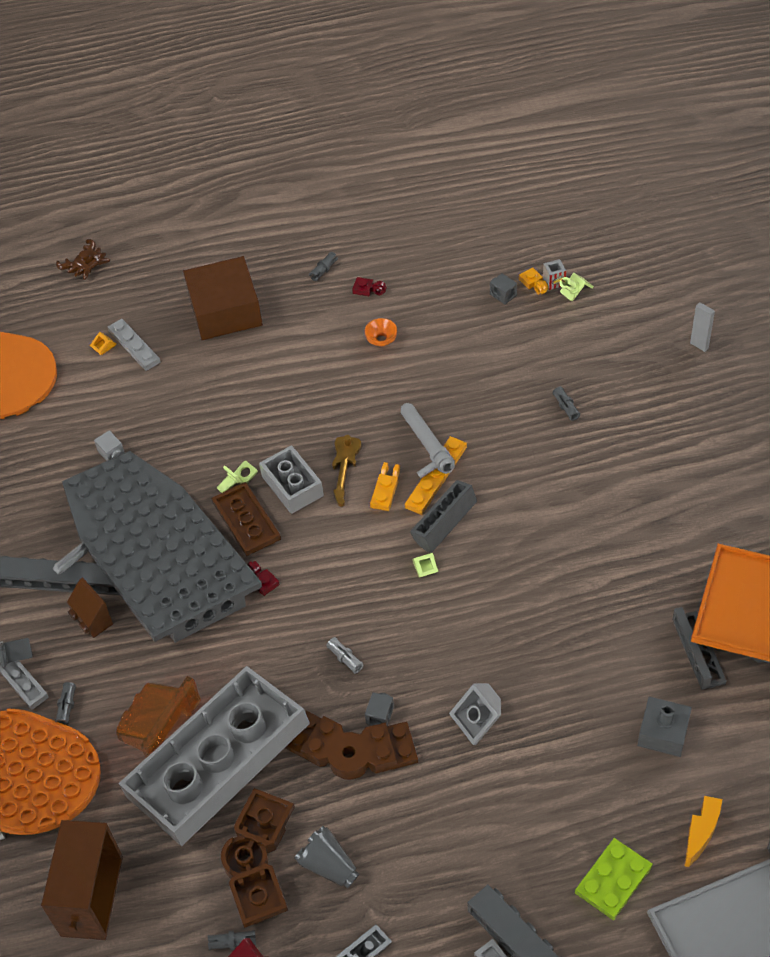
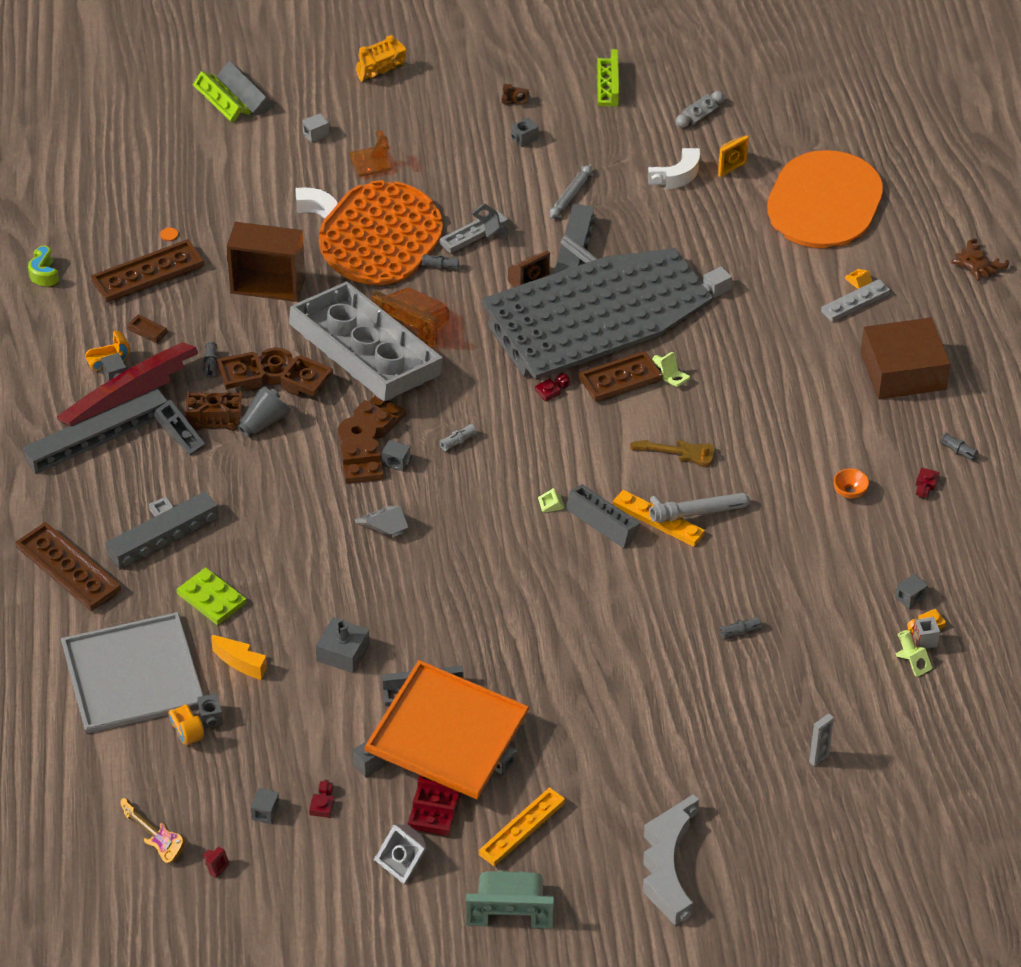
camera: 90 degrees right, 5 degrees down
light grey brick [259,445,324,514] -> none
light orange hinge [370,462,400,511] -> none
none -> reddish brown piece [185,391,242,430]

